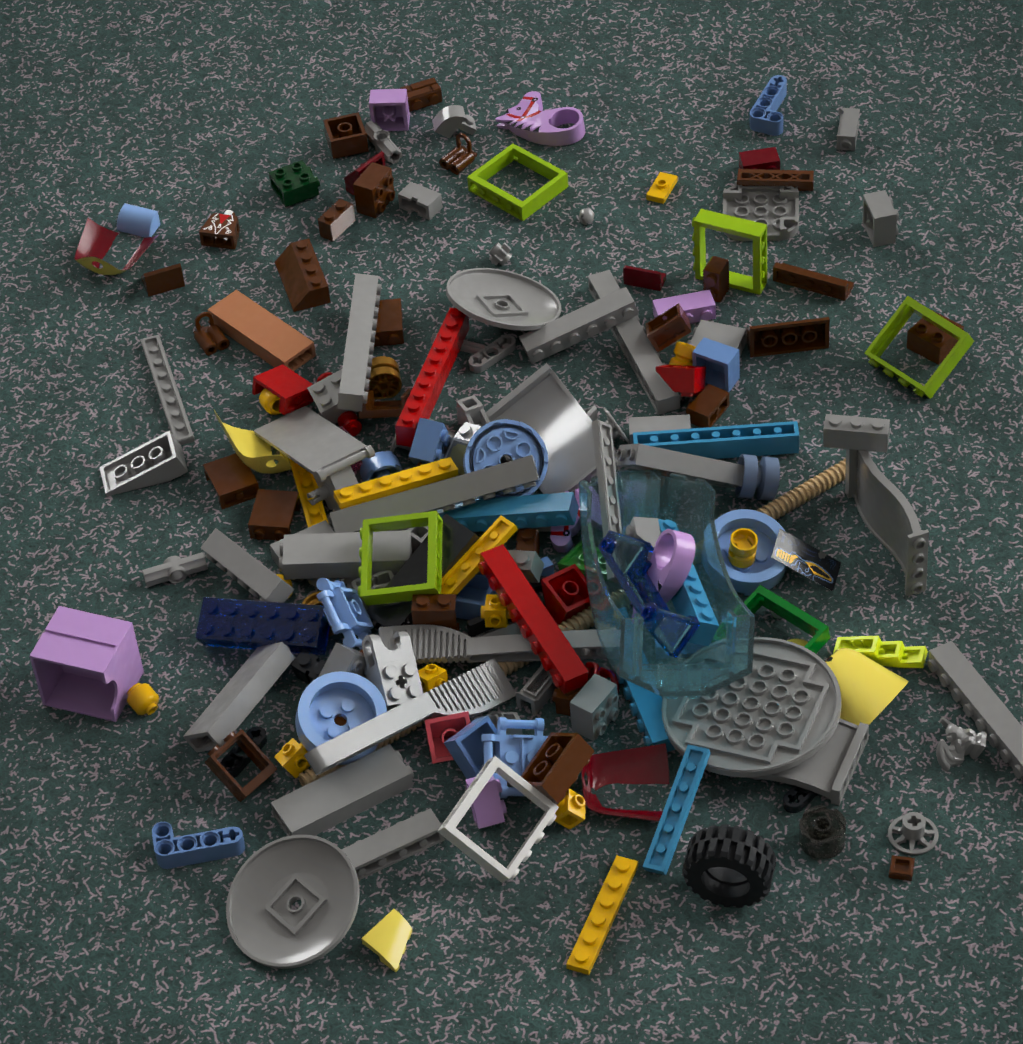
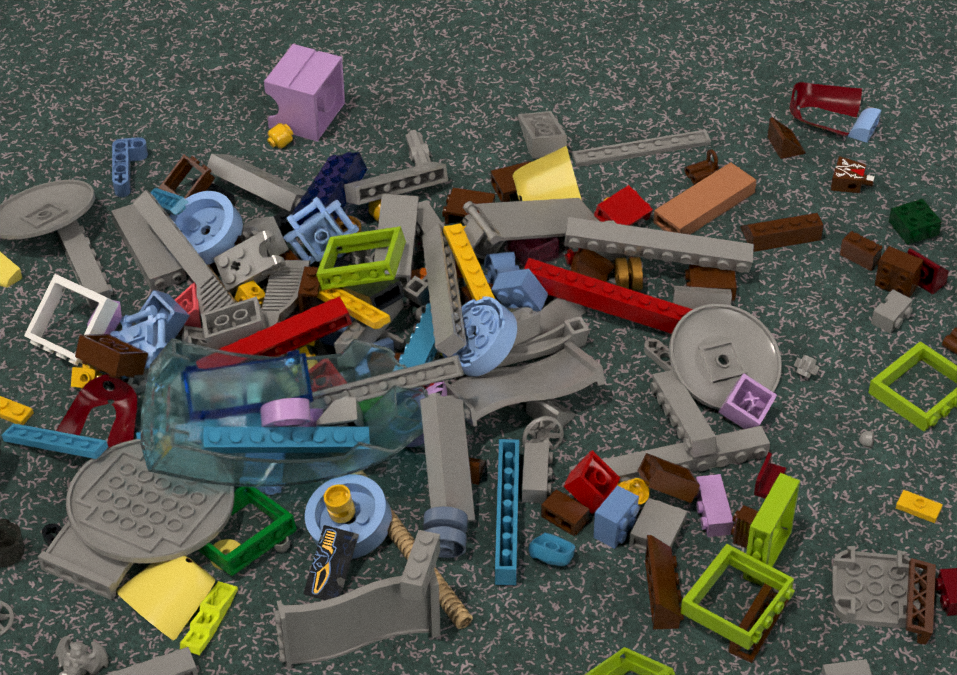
camera: 90 degrees right, 0 degrees up
none -> dark azure plate [150,188,188,215]
none -> light grey brick [201,297,266,352]
none -> dark azure piece [528,533,575,566]
none -> light grey brick [673,286,732,309]
none -> lime window [681,544,795,650]
none -> lavender brick [719,373,777,429]

